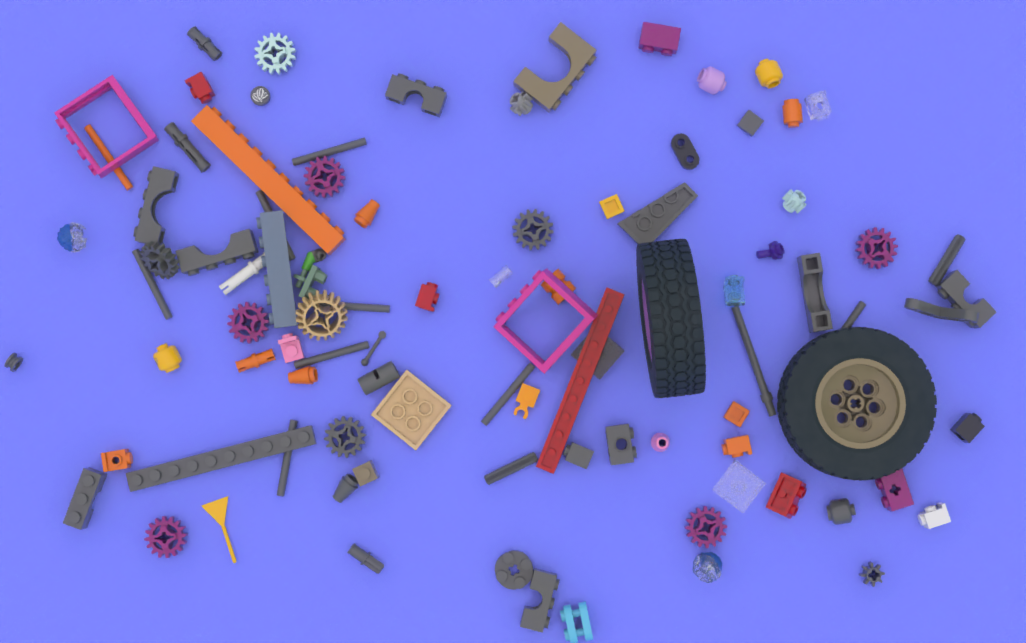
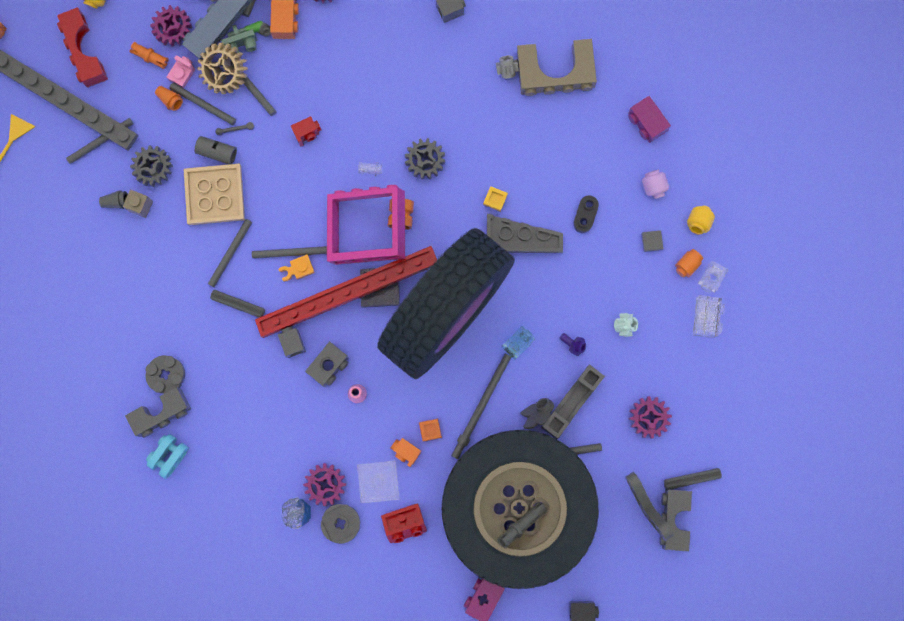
camera: 50 degrees right, 5 degrees down
dark grey axle [347,543,384,574] -> none
orange cone [354,199,380,228] -> none
dark grey head [826,498,856,525] -> none
none -> red arch [57,7,108,88]
none -> dark grey bar [208,219,252,287]
none -> dark grey plate [321,504,360,544]
none -> dark grey pin [497,502,547,548]
none -> dark grey plate [520,398,554,429]
none -> clear brick [692,295,725,338]

